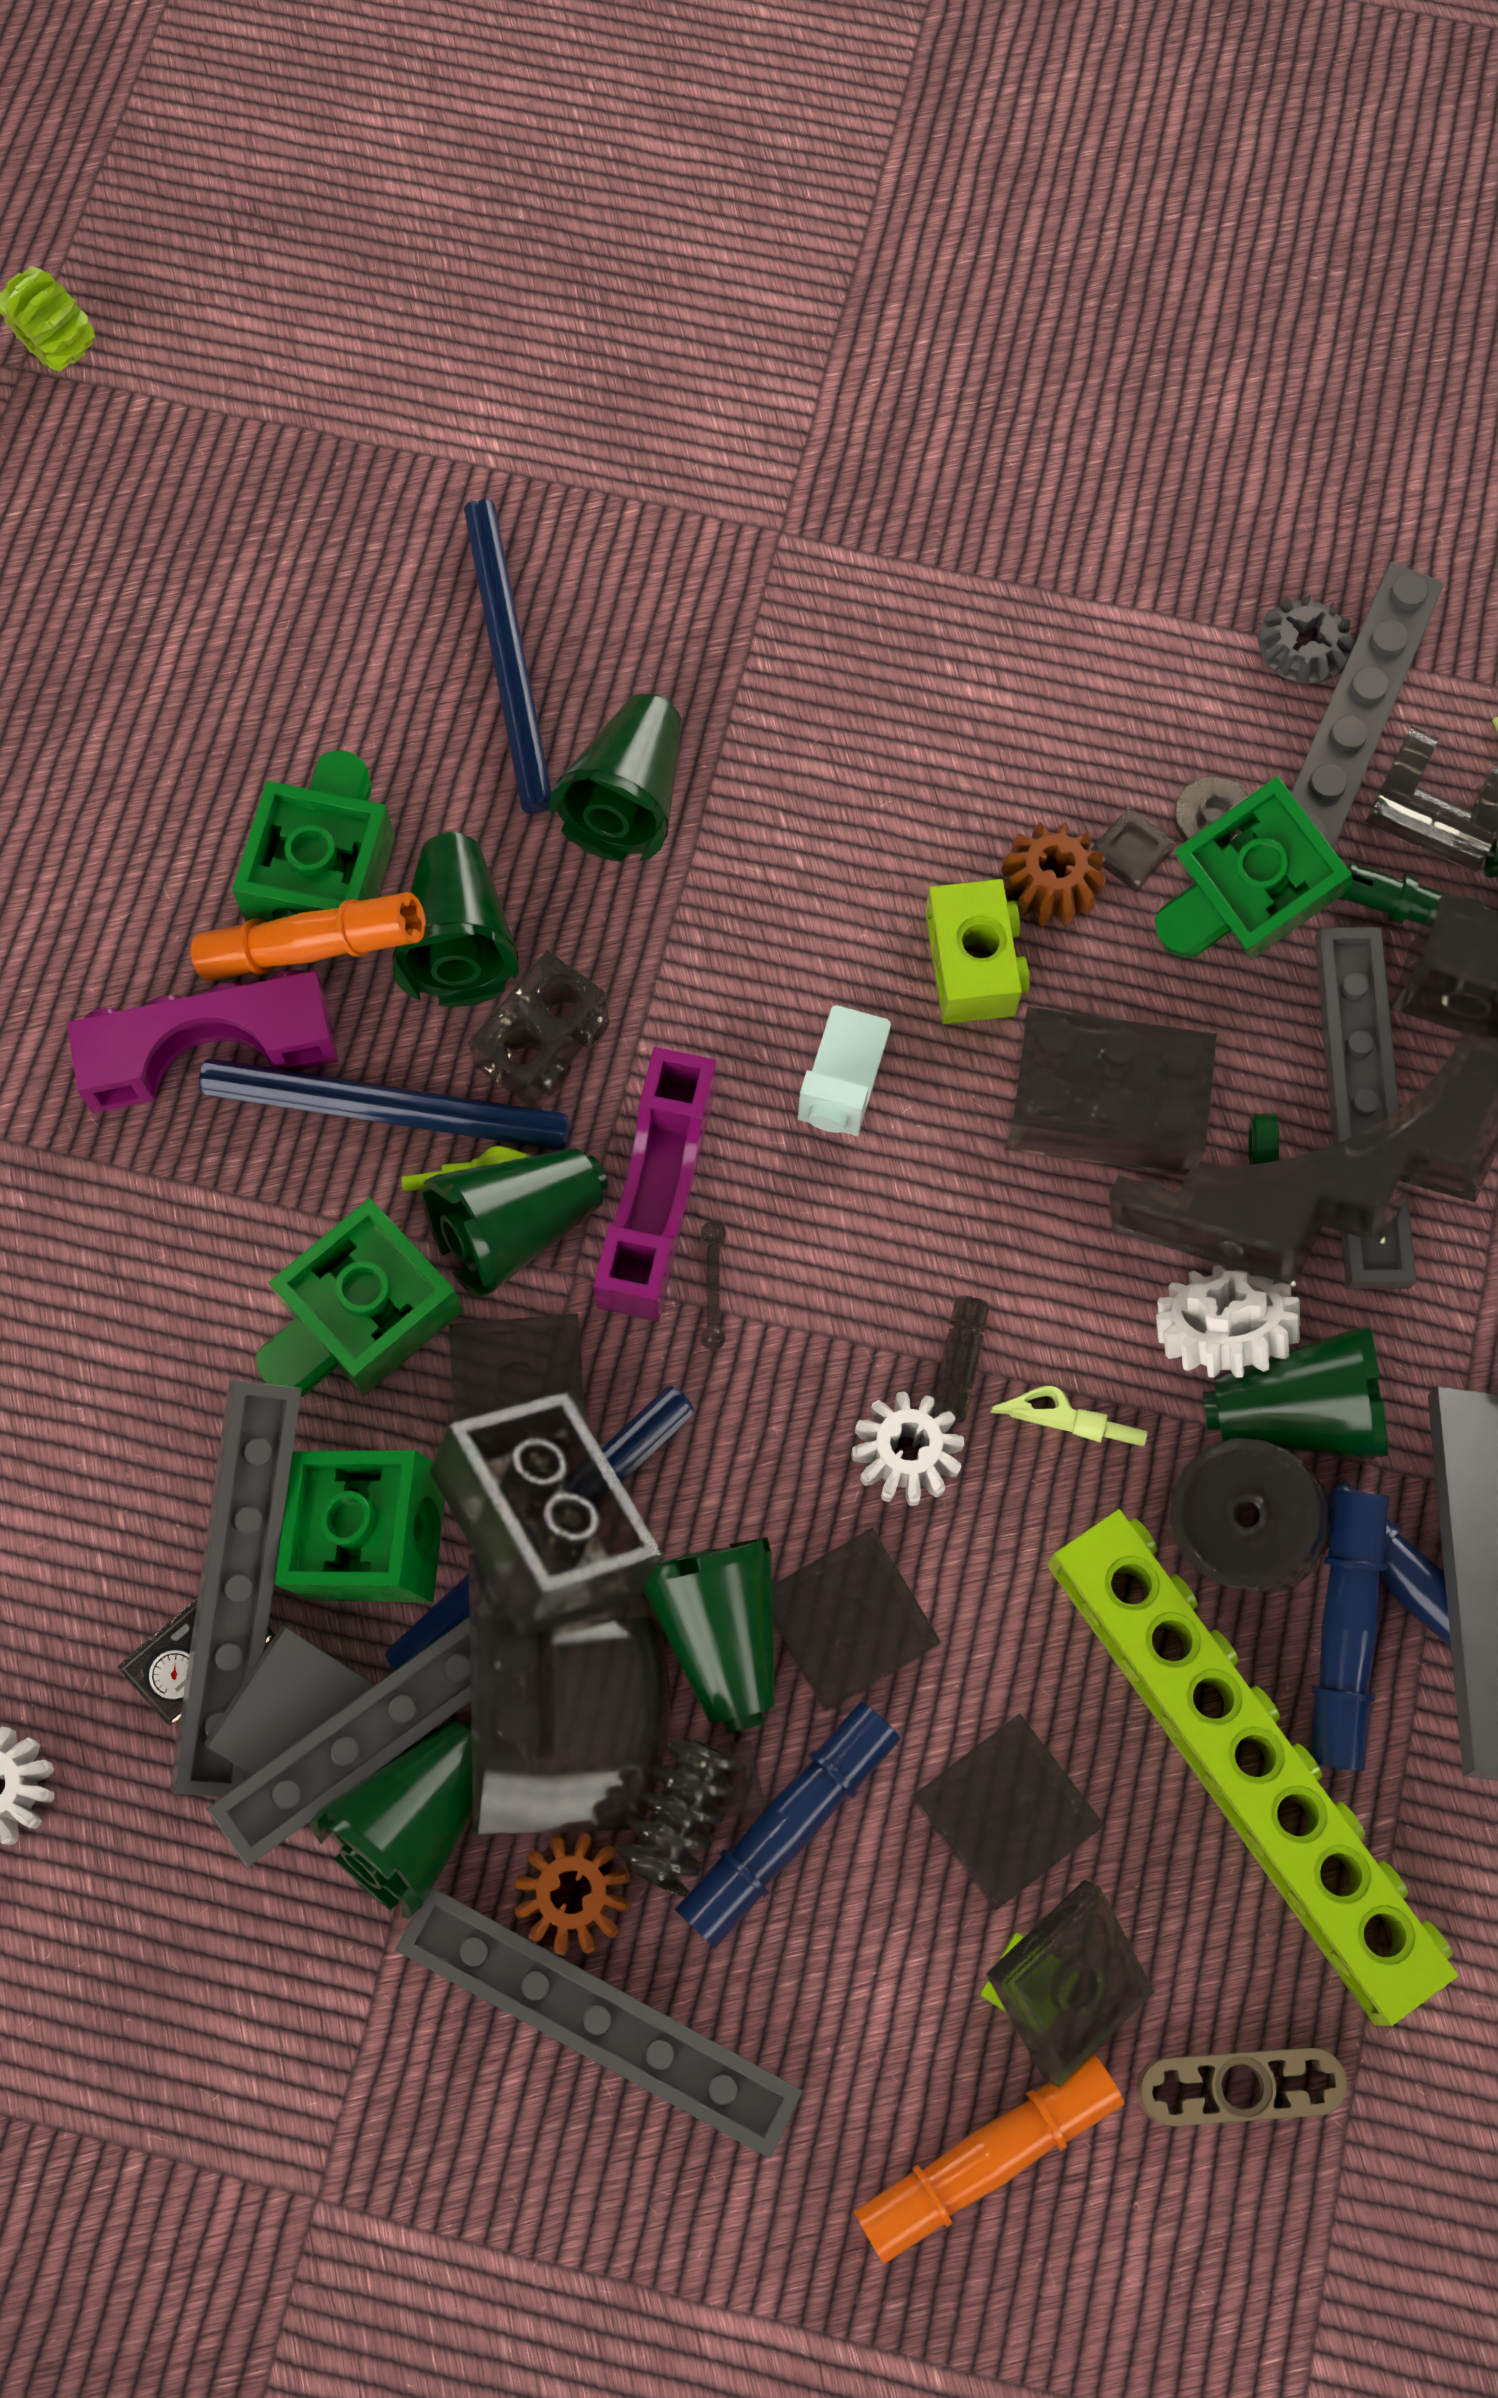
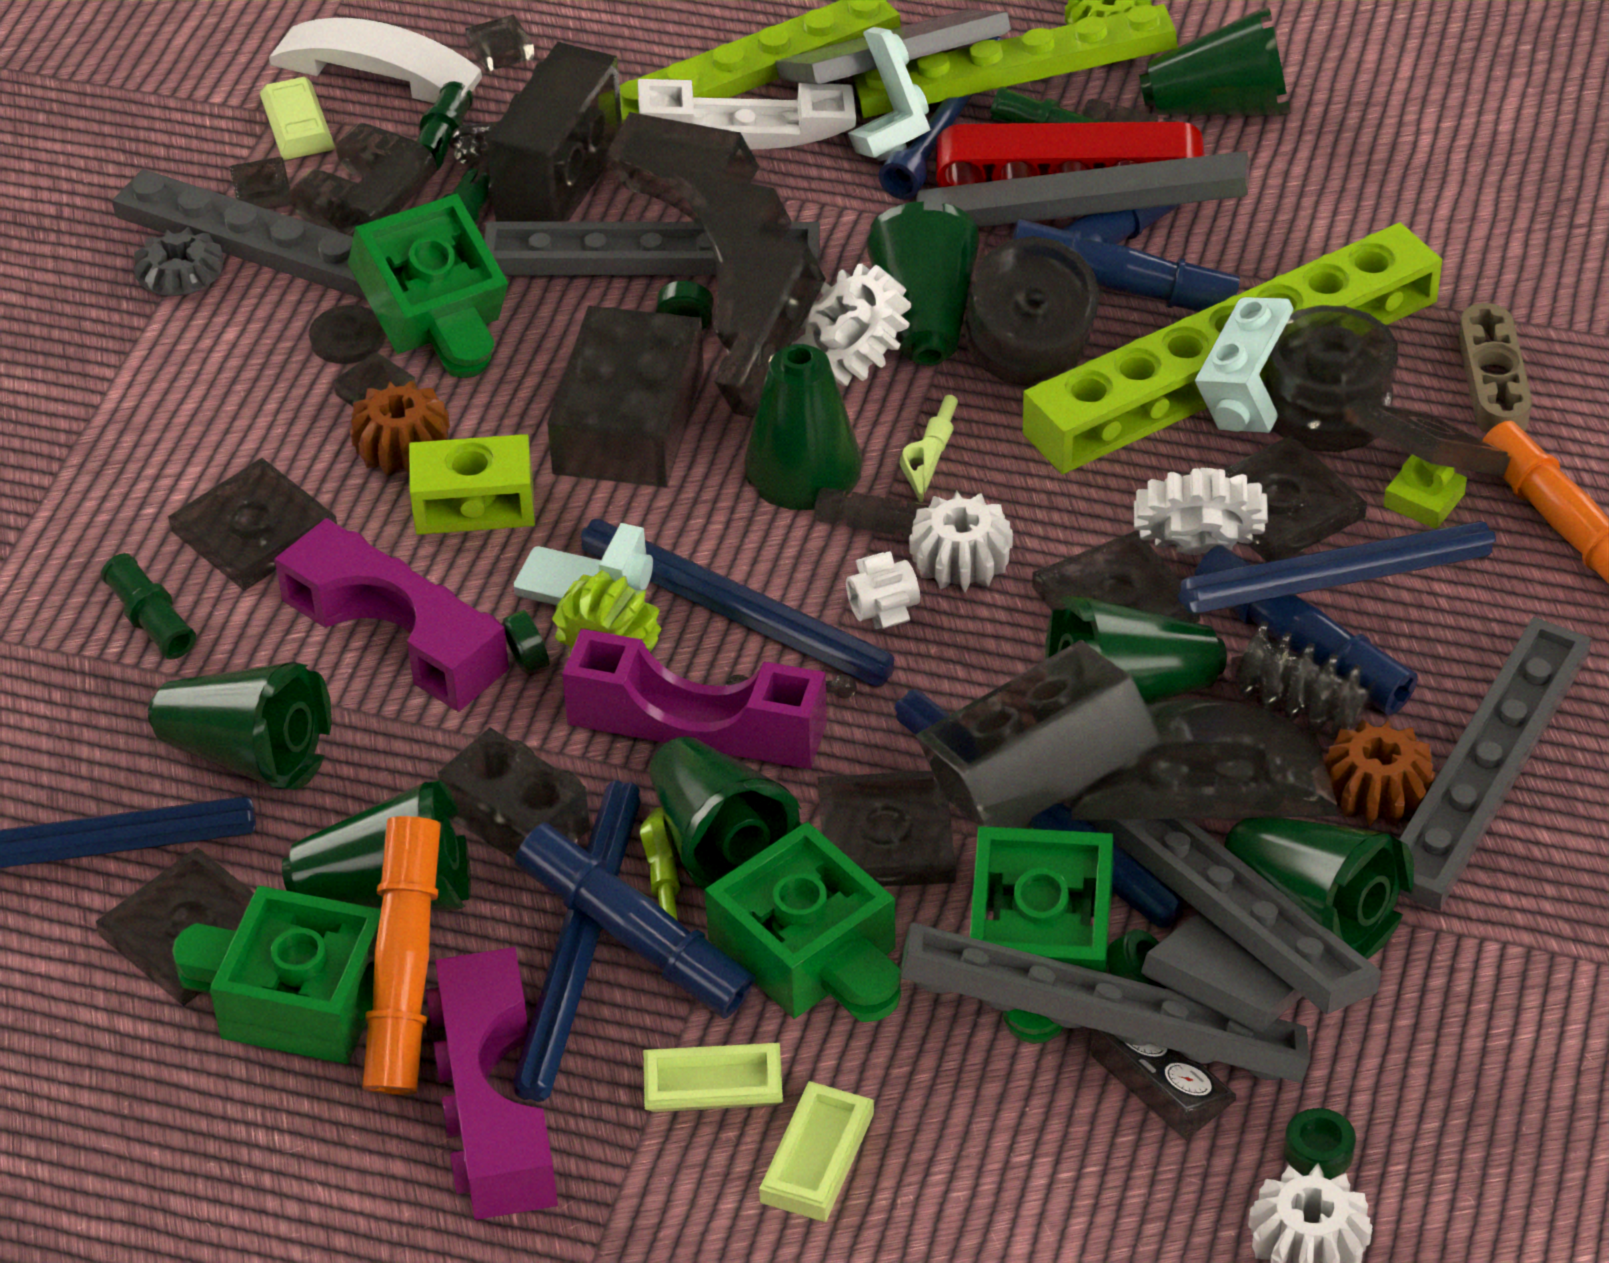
camera: 85 degrees left, 25 degrees down
none -> clear smoke tile [96,847,254,1007]
none -> dark green pin [101,553,196,660]
none -> clear smoke tile [168,458,337,591]
none -> clear smoke tile [229,157,293,209]
none -> magenta arch [274,518,509,712]
none -> dark green tile [501,609,550,675]
none -> dark blue piece [514,822,756,1019]
none -> lime gear [552,570,662,658]
none -> dark blue axle [580,518,895,687]
none -> yellowish green tile [643,1043,783,1112]
none -> dark green cone [744,344,862,510]
none -> yellowish green tile [759,1081,874,1222]
none -> white gear [846,551,920,629]
none -> dark green tile [1107,929,1167,989]
none -> white gear [1134,468,1268,555]
none -> dark blue axle [1178,521,1496,615]
none -> light aqua bracket [1195,297,1293,433]
none -> clear smoke wheel [1265,305,1398,453]
none -> dark green tile [1284,1108,1356,1179]

